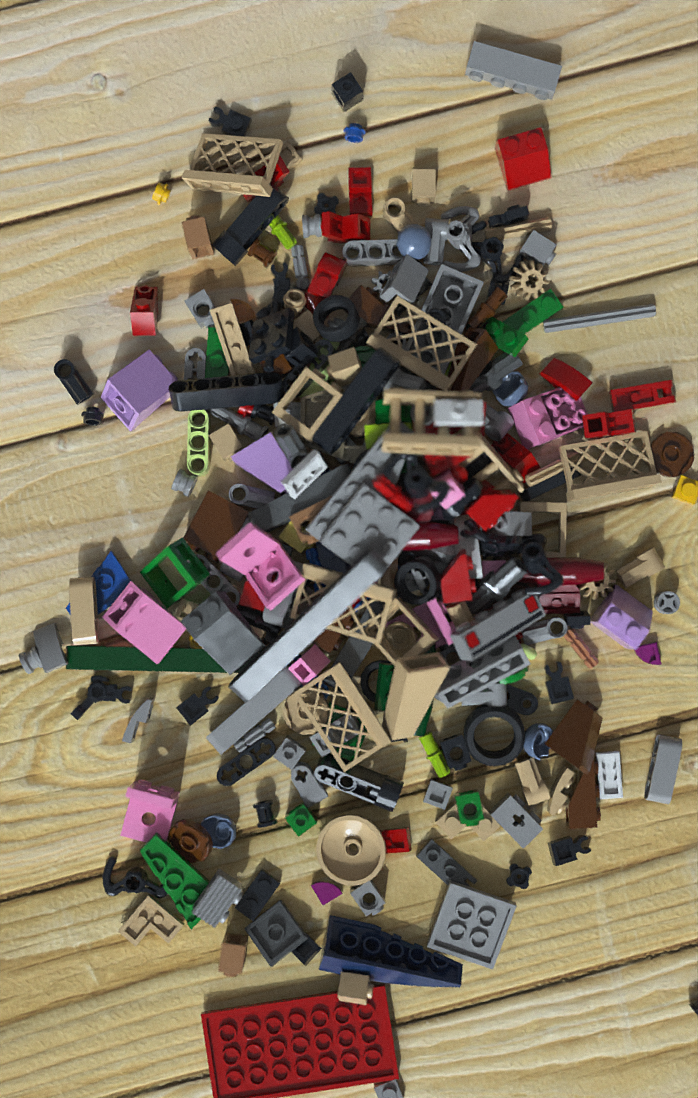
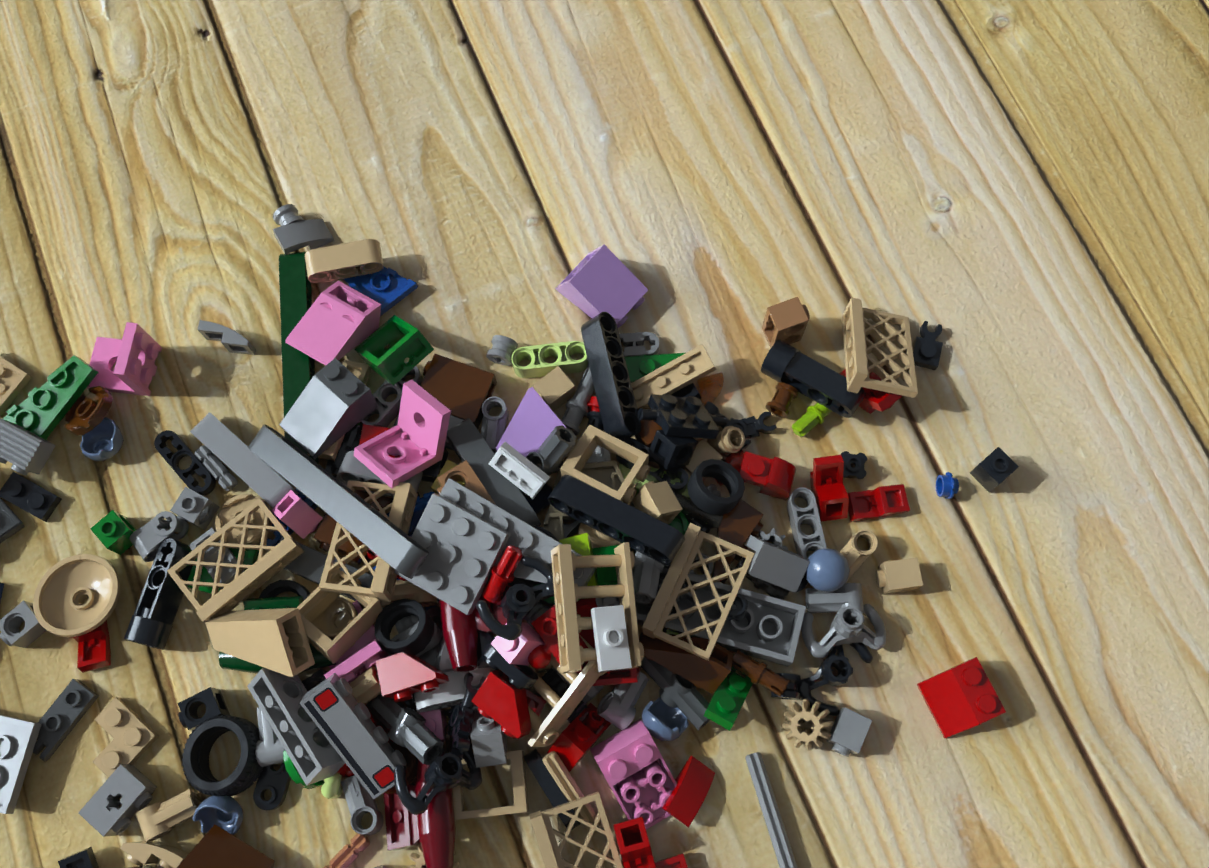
camera: 85 degrees right, 15 degrees down
black piece [54,359,94,405] -> none
black piece [71,675,133,720] -> none
black plate [81,407,104,426] -> none
black piece [102,856,167,898] -> none
red slope [130,285,158,336] -> none
yellow plate [152,182,171,205] -> none
black plate [176,686,219,726] -> none
light grey brick [185,289,216,328] -> none
black bush [253,800,278,828] -> none
tan tile [280,141,302,170] -> none
light grey axle [291,245,309,291] -> none
light grey wheel [302,214,322,238] -> none
magenta tile [311,881,343,905] -> none
lime axle [418,731,450,778] -> none
light grey plate [423,779,453,810] -> none
green brick [454,789,484,827] -> none
light grey brick [465,41,562,100] -> none
tan axle [484,217,552,240] -> none
black plate [488,205,529,228] -> none
green plate [502,289,564,334] -> none
black plate [506,863,532,889] -> none
black plate [544,661,574,705] -> none
black plate [564,610,591,629] -> none

